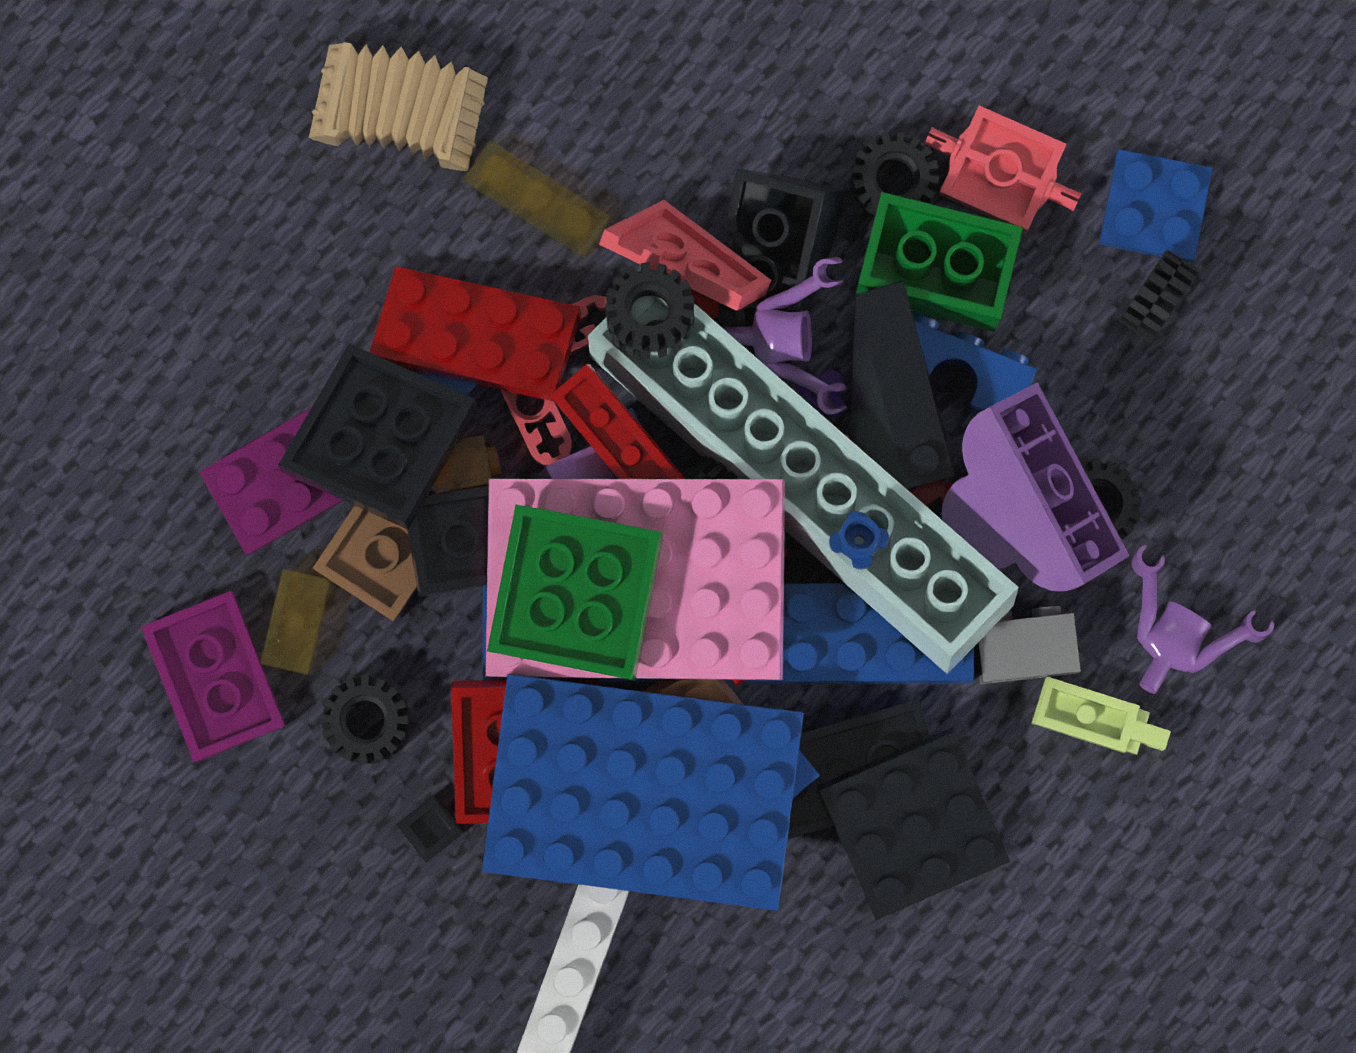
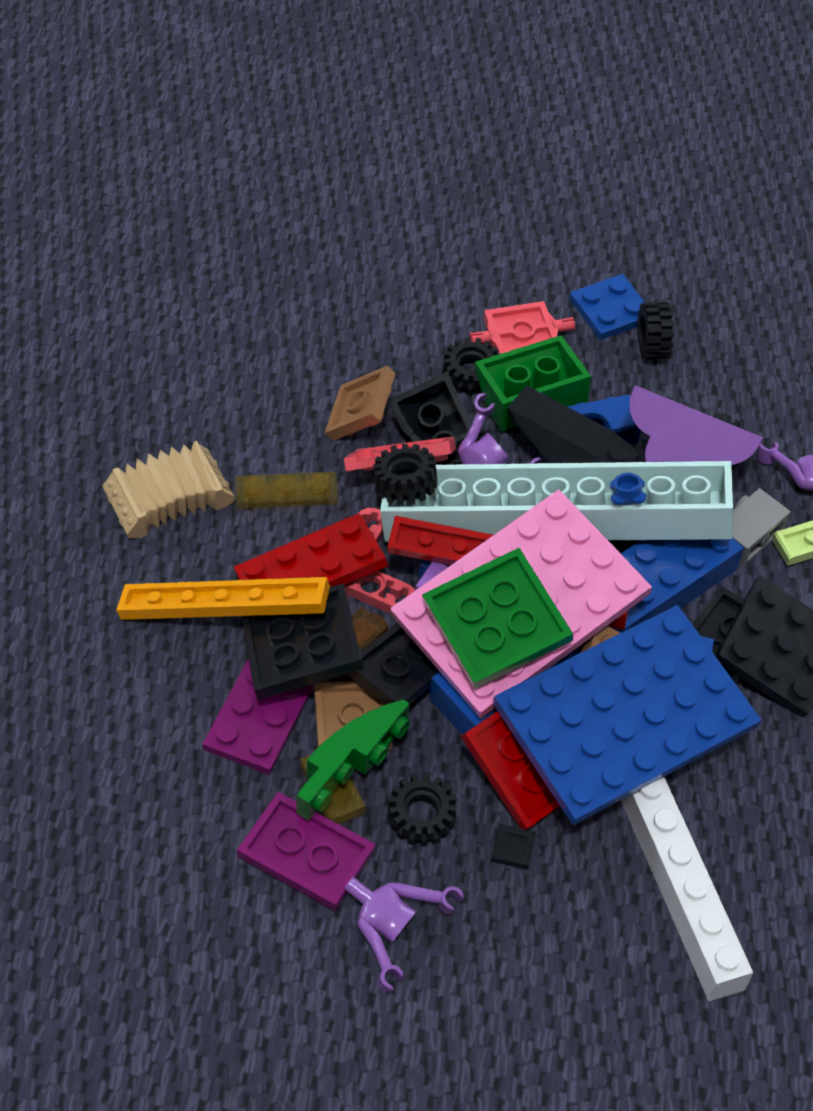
camera: 45 degrees left, 30 degrees down
none -> light orange plate [116,577,330,620]
none -> green slope [296,700,411,821]
none -> medium nougat plate [324,365,396,440]
none -> medium lavender piece [344,876,463,993]

